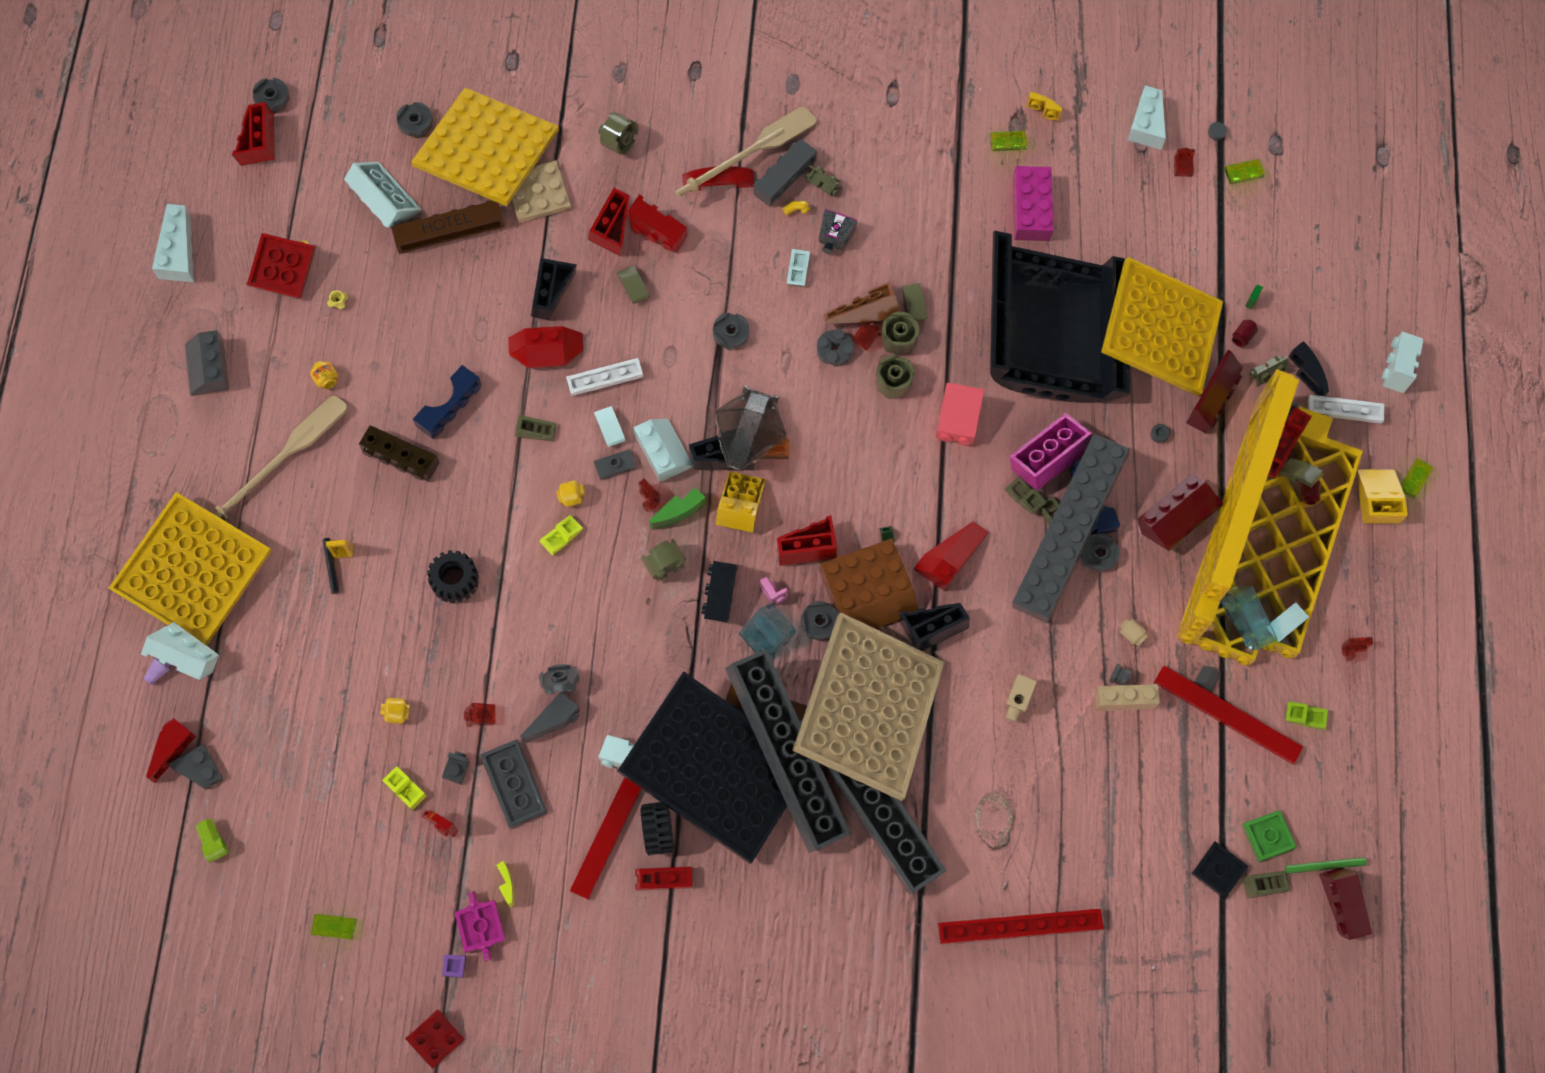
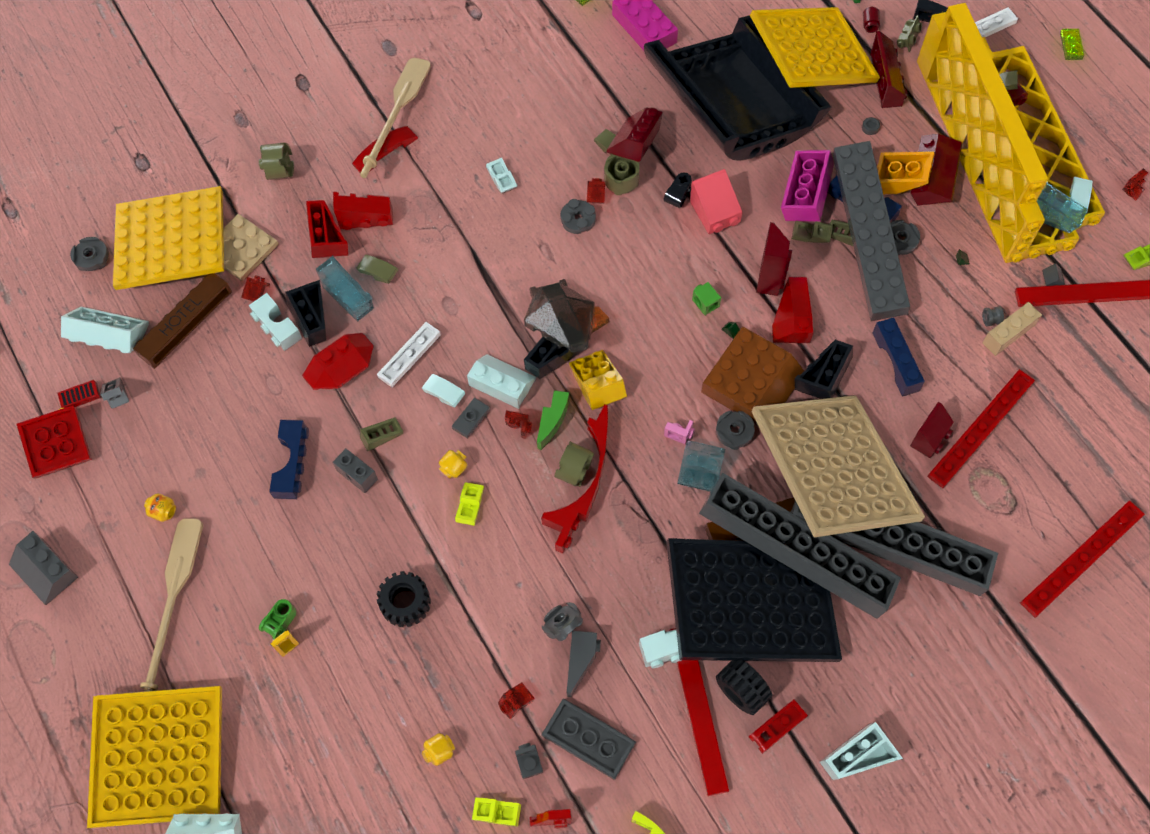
camera: 30 degrees left, 5 degrees down
black bar [322,538,339,594] -> none
light yellow plate [327,291,348,310] -> none
dark brown brick [359,425,440,481] -> none
black wedge [701,561,739,622] -> none
dark grey plate [713,313,749,350] -> none
dark grey brick [754,139,817,207] -> none
red wedge [777,515,837,566] -> none
yellow arm [782,201,810,216] -> none
olive hinge [805,165,843,196] -> none
dark grey torso [819,208,858,254] -> none
dark orange wedge [824,282,901,324] -> none
olive brick [875,355,914,399] -> none
tan torso [1005,674,1037,722] -> none
tan brick [1119,618,1149,647] -> none
yellow slope [1356,469,1408,524] -> none
none -> red tile [57,380,101,408]
none -> dark grey slope [100,377,129,408]
none -> clear red bracket [241,275,270,302]
none -> light aqua arch [249,293,302,351]
none -> bright green piece [259,599,297,640]
none -> clear light blue wedge [316,256,374,322]
none -> dark grey brick [332,448,378,493]
none -> red slope [541,404,608,554]
none -> dark red slope [606,107,663,162]
none -> black piece [664,172,692,208]
none -> bright green brick [692,282,721,315]
none -> dark red slope [756,222,793,296]
none -> light aqua wedge [820,722,903,780]
none -> dark blue arch [872,317,925,397]
none -> light orange slope [877,152,935,194]
none -> dark red slope [910,401,954,458]
none -> red plate [927,369,1035,489]
none -> piece [956,249,970,265]

